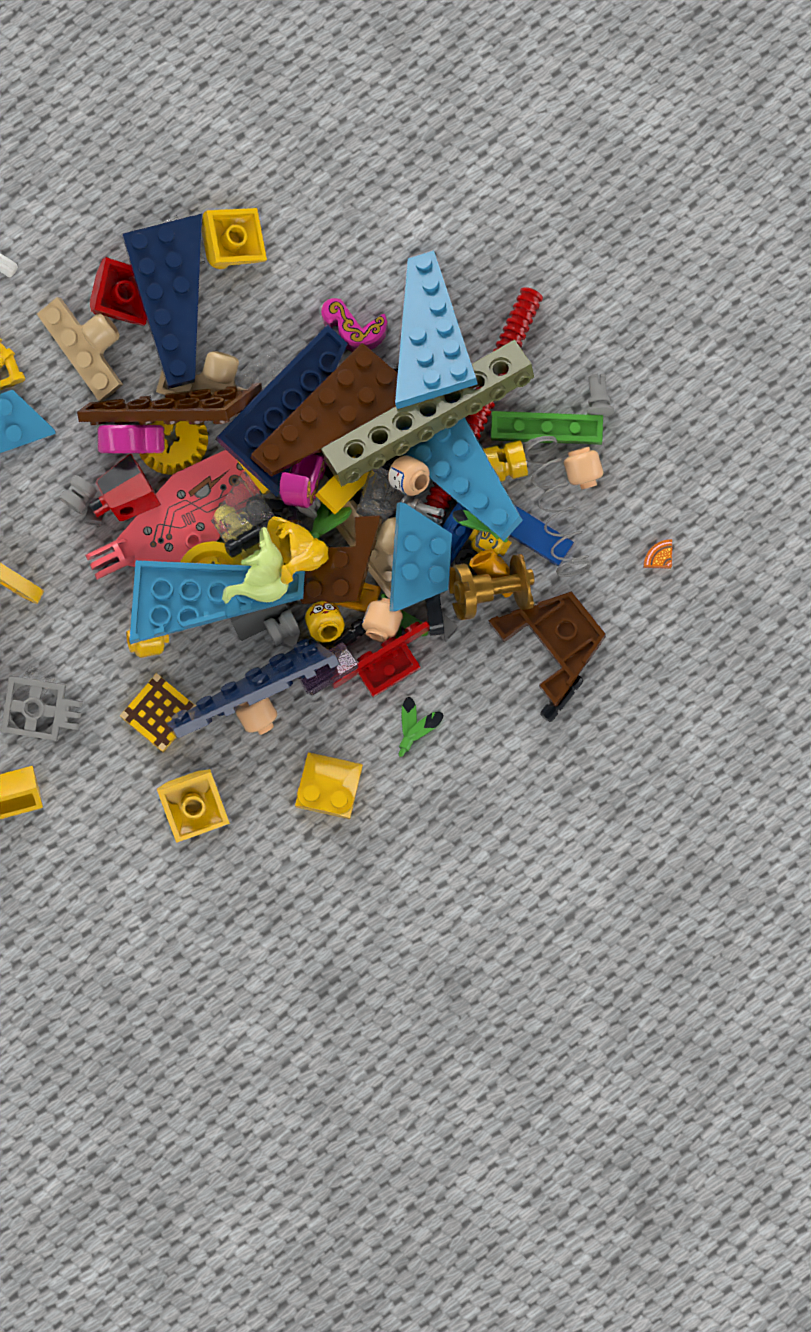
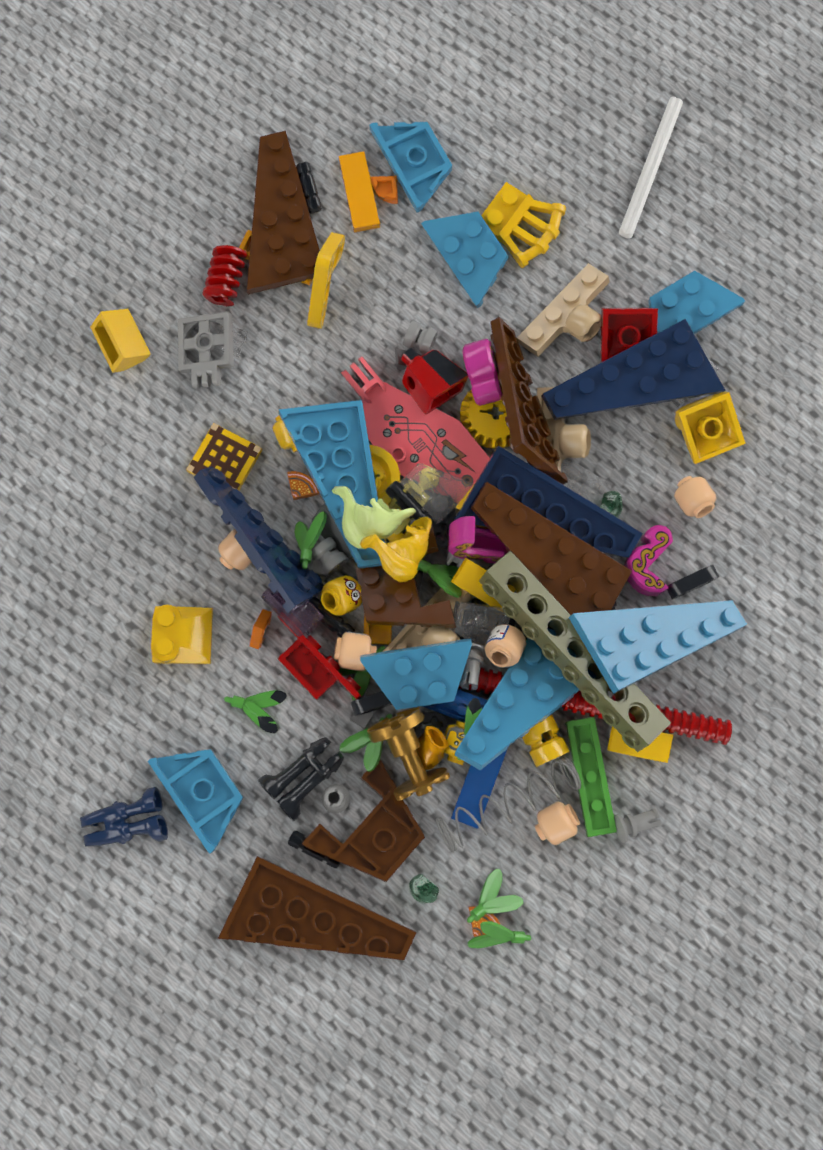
camera: 75 degrees right, 0 degrees up
yellow slope [157,769,230,843] -> none
none -> dark blue piece [80,787,168,847]
none -> dark azure wing [148,749,244,854]
none -> reddish brown wing [218,856,417,960]
none -> orange tile [249,609,272,650]
none -> black piece [257,737,344,822]
none -> orange tile [287,471,321,500]
none -> bright green piece [294,511,327,569]
none -> light grey pin [321,784,350,813]
none -> bright green piece [339,714,392,772]
none -> clear green piece [409,874,439,904]
none -> bright green piece [467,869,523,923]
none -> bright green piece [468,921,531,948]
none -> clear green piece [600,491,623,518]
none -> yellow slope [607,726,673,763]
none -> dark azure wing [648,270,745,334]
none -> black beam [667,565,719,600]
none -> light nougat head [674,476,716,518]

